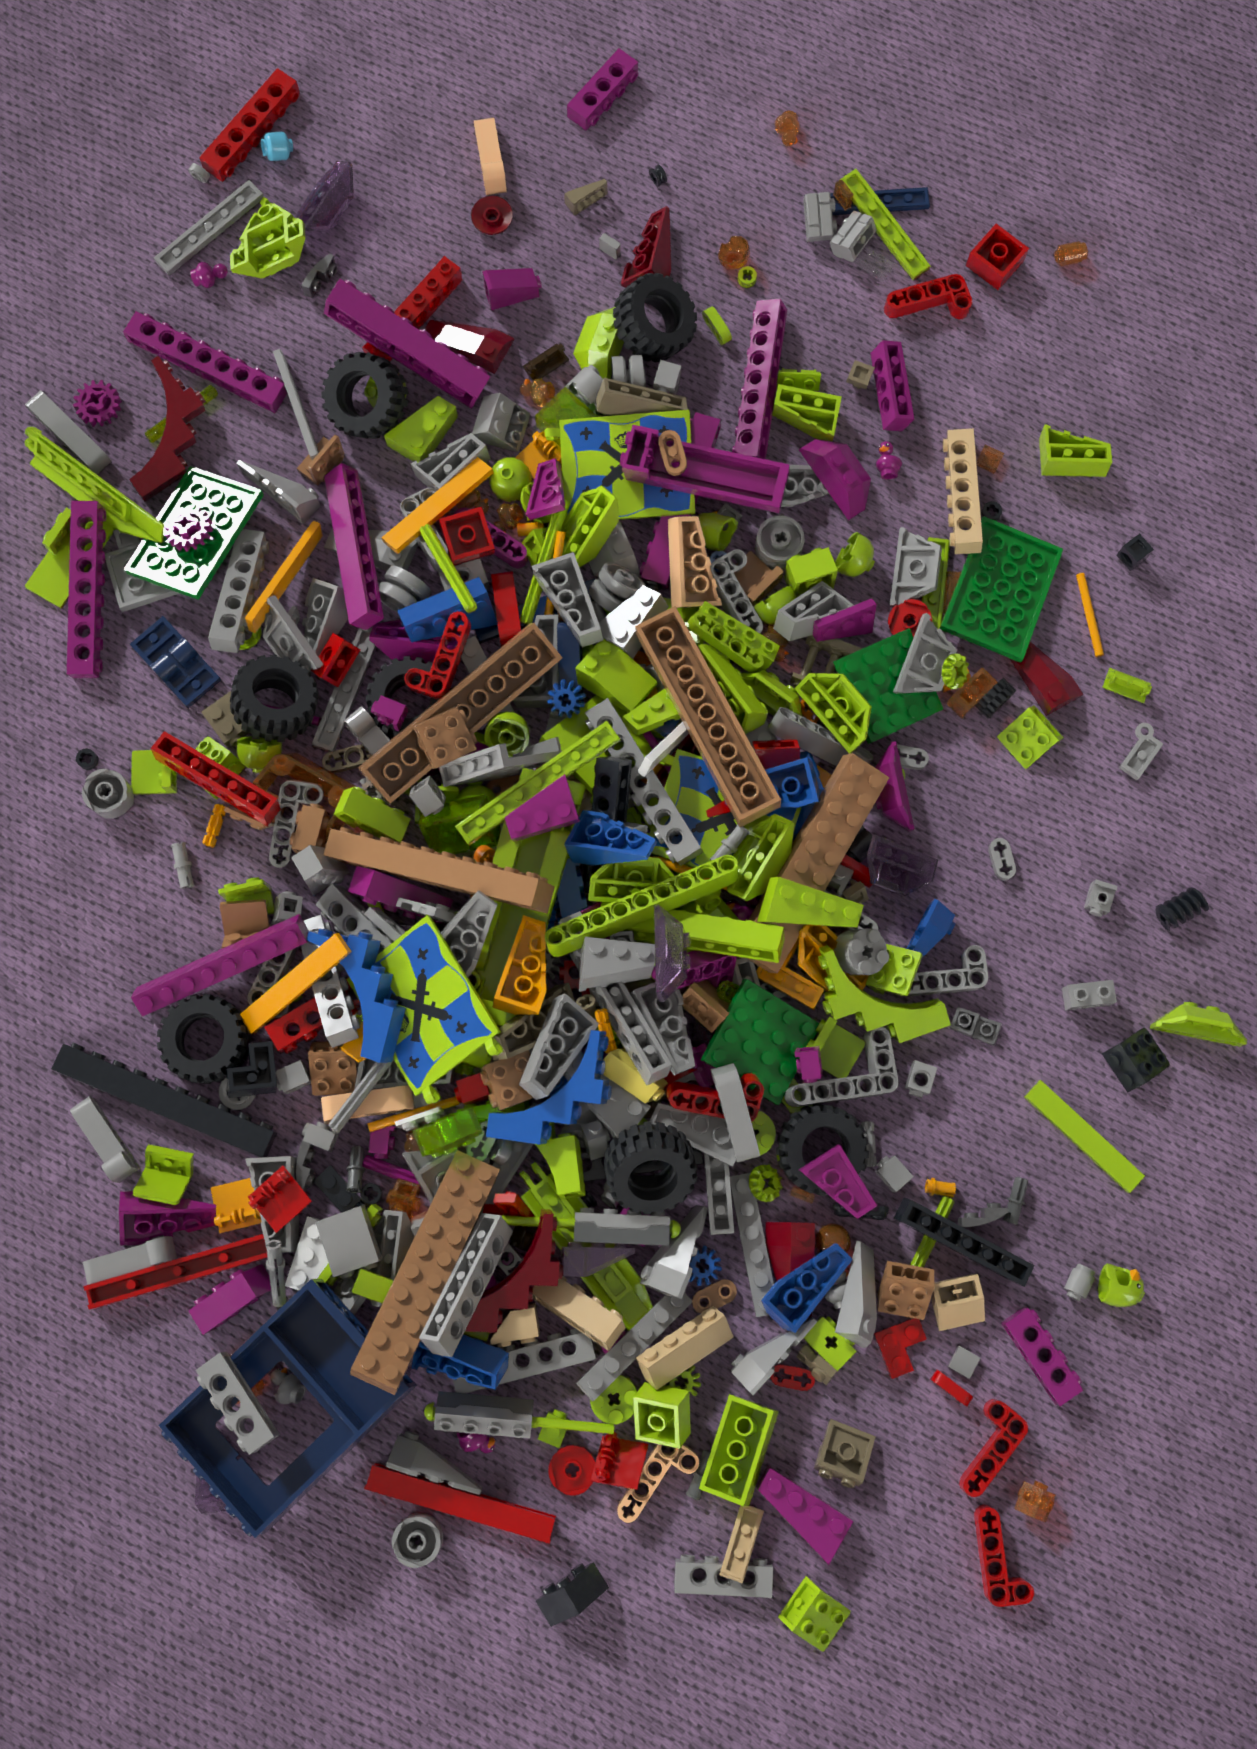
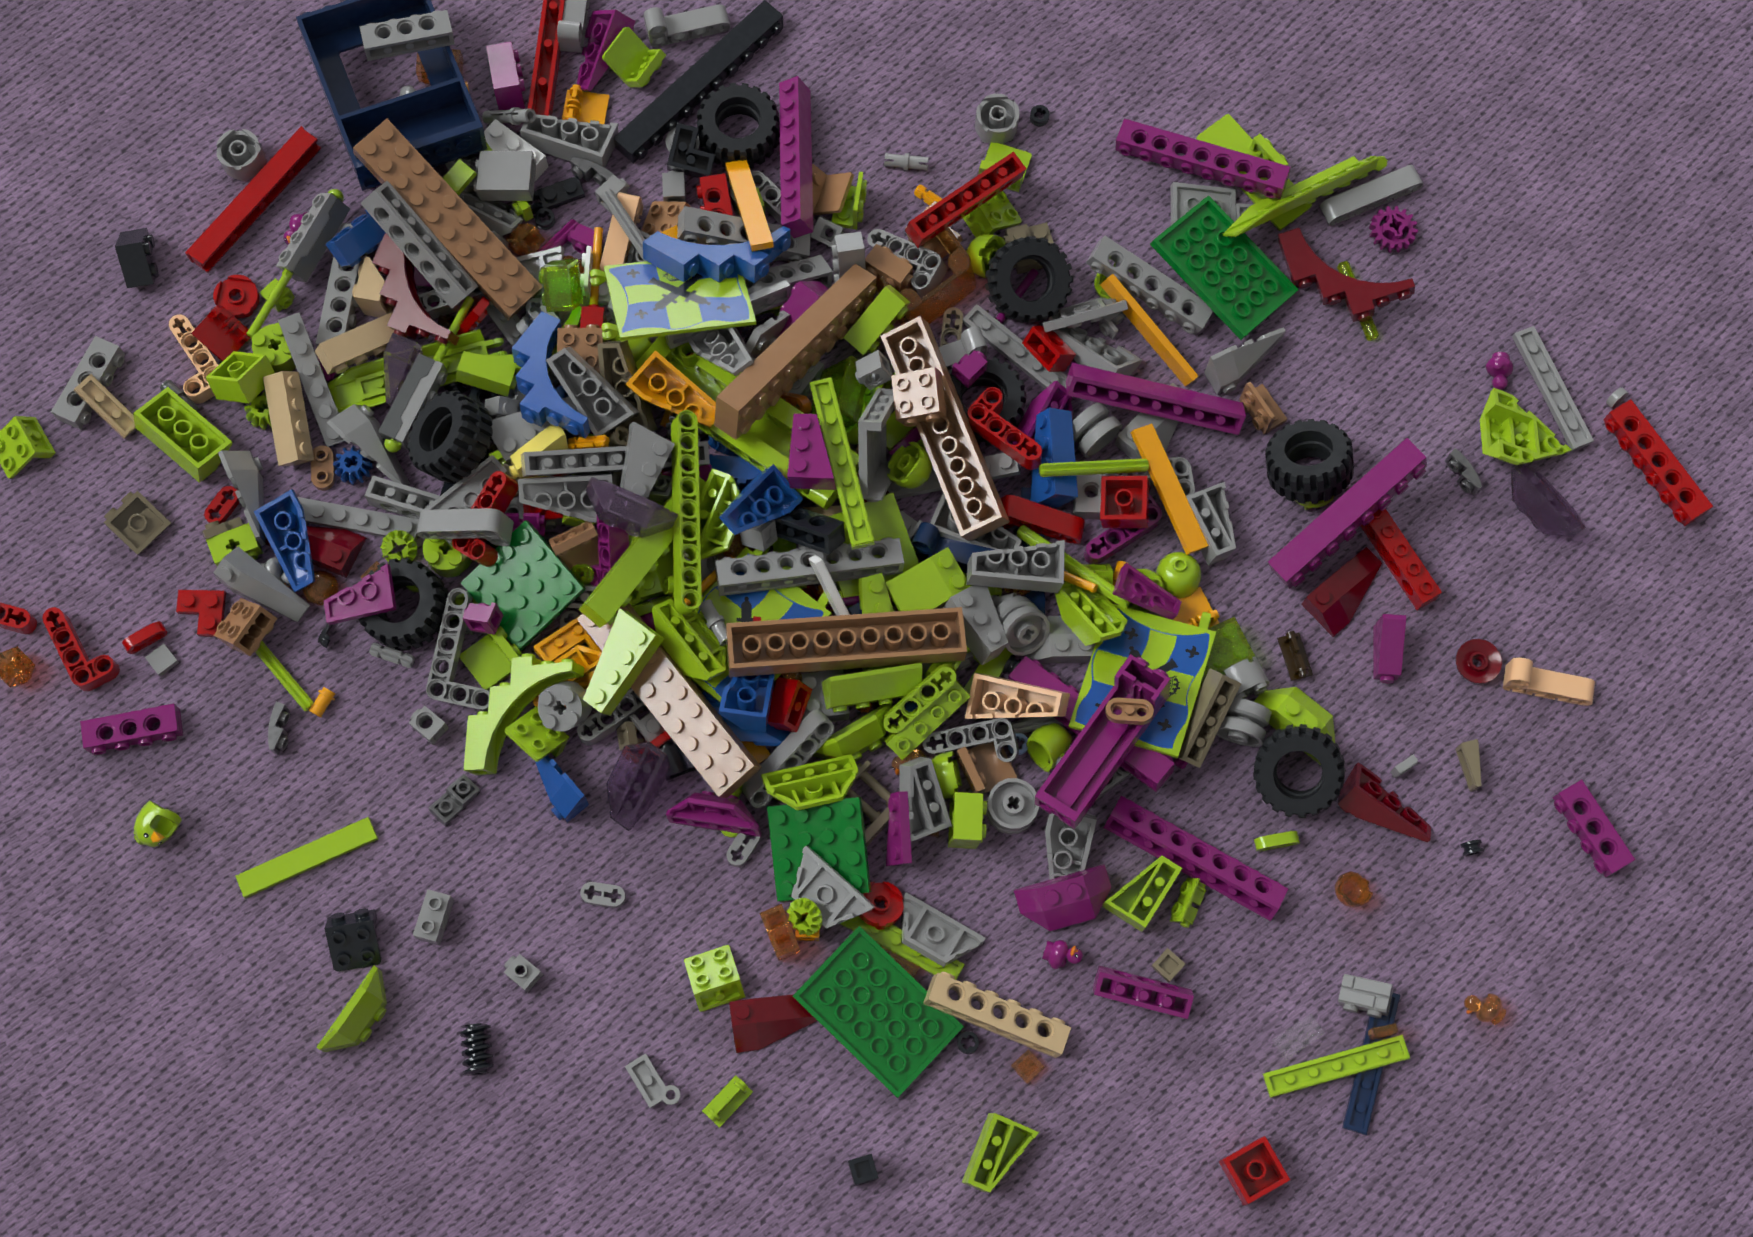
camera: 110 degrees right, 5 degrees down
magenta brick [123,311,287,413] -> none
dark blue plate [130,616,221,708] -> none
gear [164,505,213,552] -> none
red hinge [248,1165,312,1233] -> none
medium azure head [261,132,293,161] -> none
light grey tile [273,349,319,461] -> none
dark grey axle [346,1146,365,1193] -> none
lime wedge [384,396,458,463] -> none
light grey wedge [386,1431,483,1495] -> none
clear orange animal [456,489,489,514] -> none
light grey slope [472,392,531,452] -> none
clear orange animal [493,503,524,533] -> none
clear orange animal [520,379,555,407] -> none
blue gear [547,679,586,718] -> none
light grey brick [653,360,681,395] -> none
lime bush [738,266,757,288] -> none
magenta wedge [756,1465,853,1565] -> none
light grey brick [830,211,877,262] -> none
lime cylinder [835,532,875,577] -> none
light grey brick [875,1155,913,1193] -> none
red beam [884,274,972,320] -> none
black brick [893,1198,1035,1287] -> none
light grey beam [907,945,988,997] -> none
tan slope [931,1274,985,1331] -> none
black tyre [975,678,1016,719] -> none
dark grey axle [1003,1177,1028,1225] -> none
light grey brick [1064,1264,1095,1301] -> none
light orange bar [1076,573,1104,657] -> none

